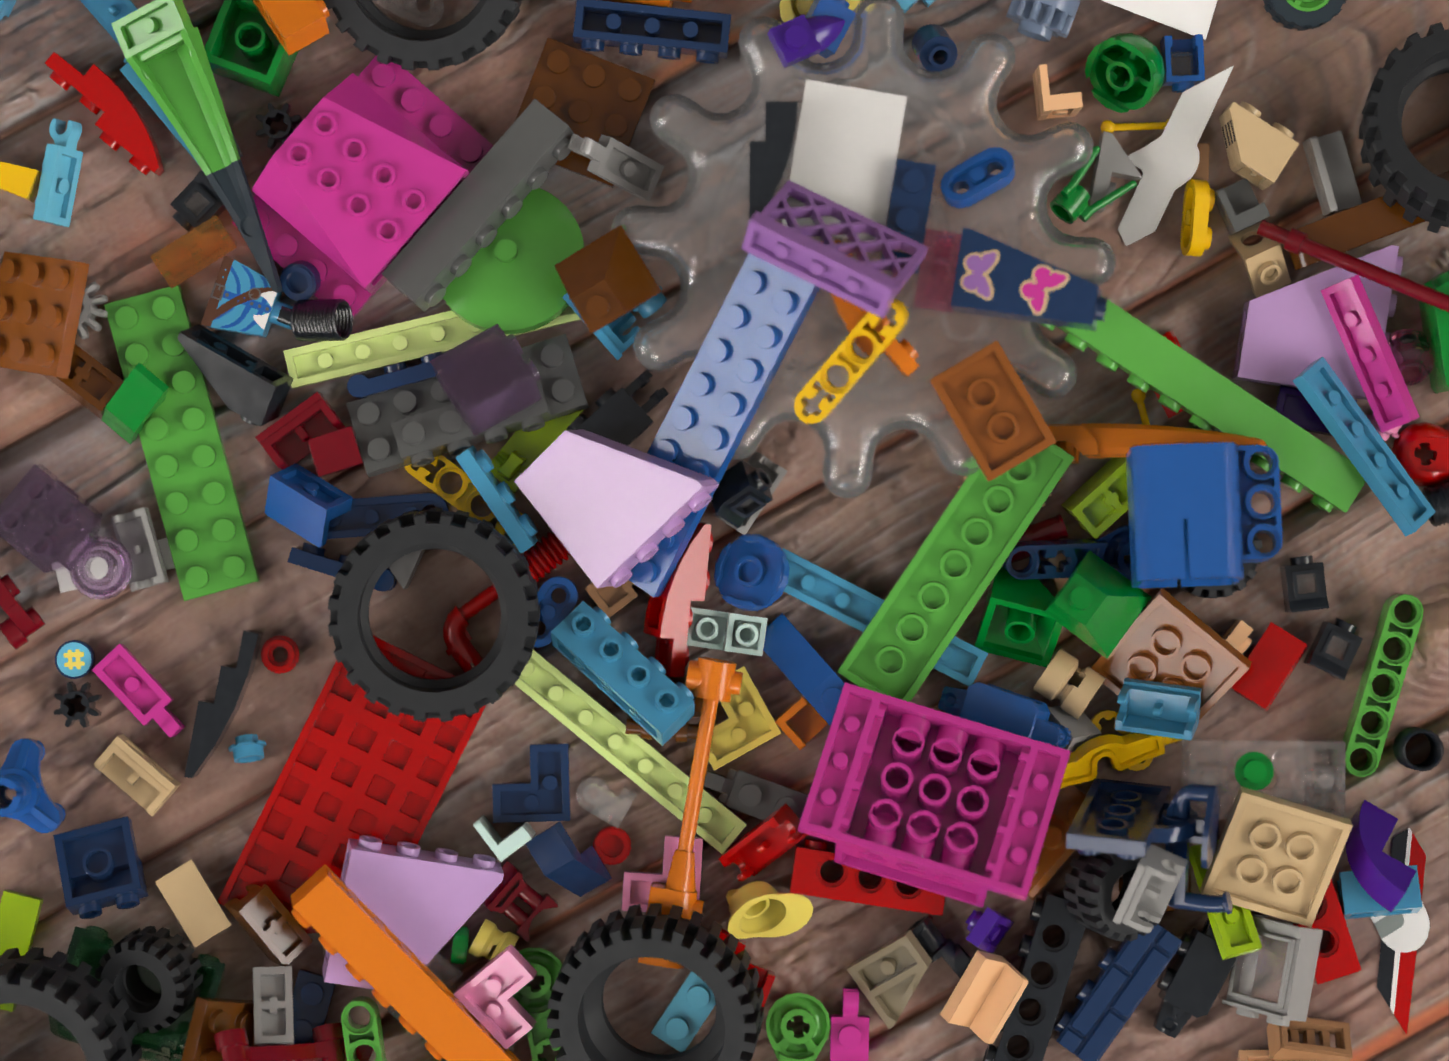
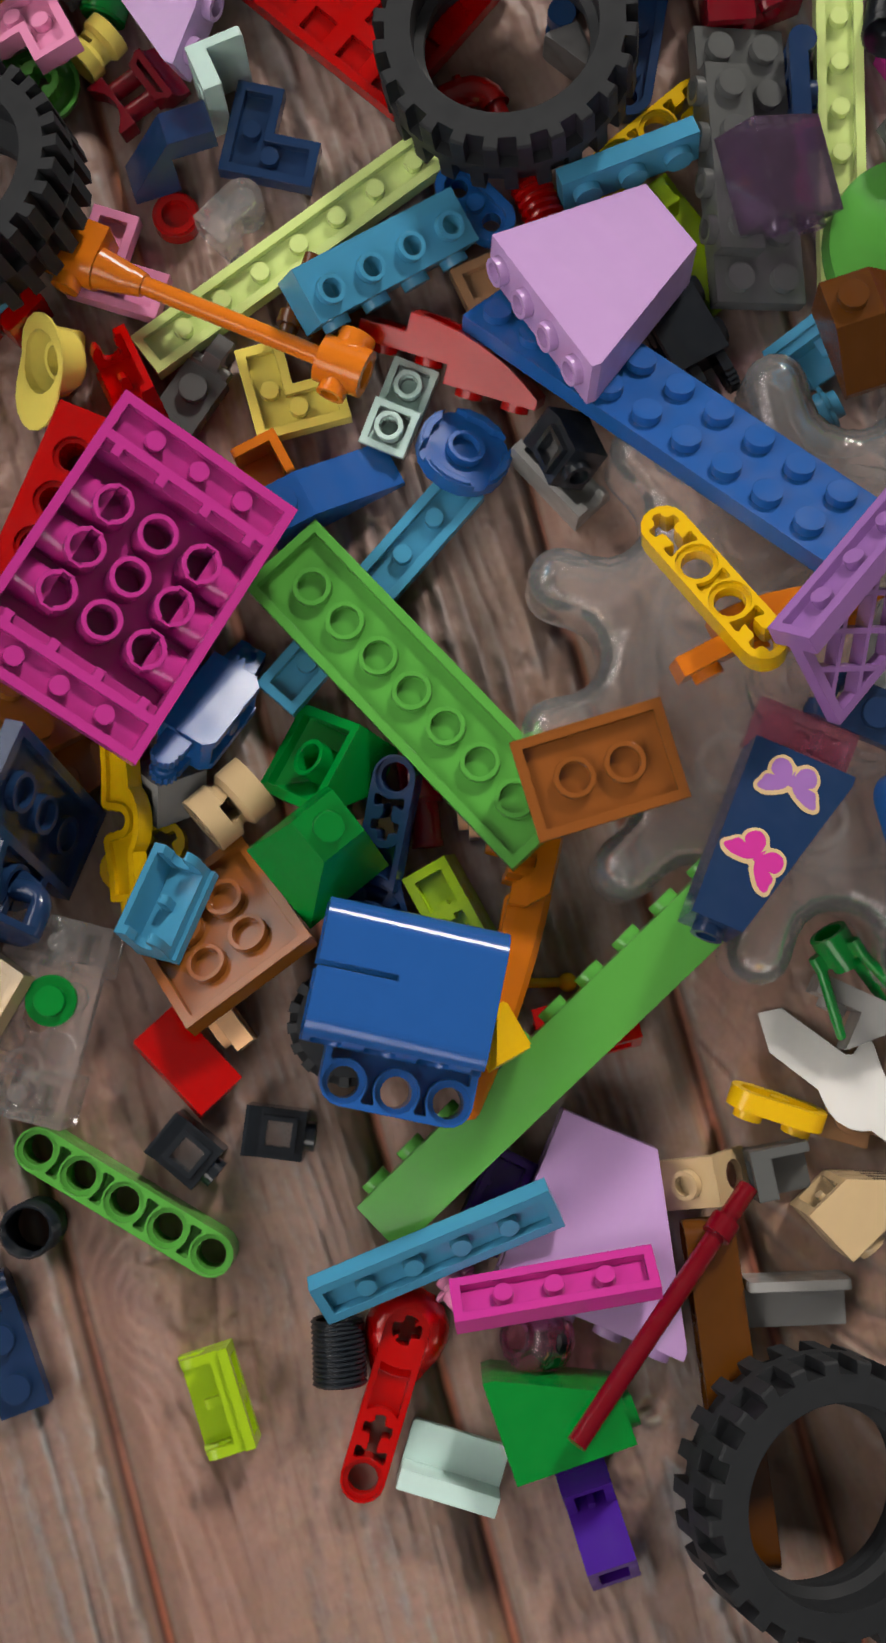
camera: 110 degrees right, 5 degrees down
none -> yellow slope [486,1001,531,1073]

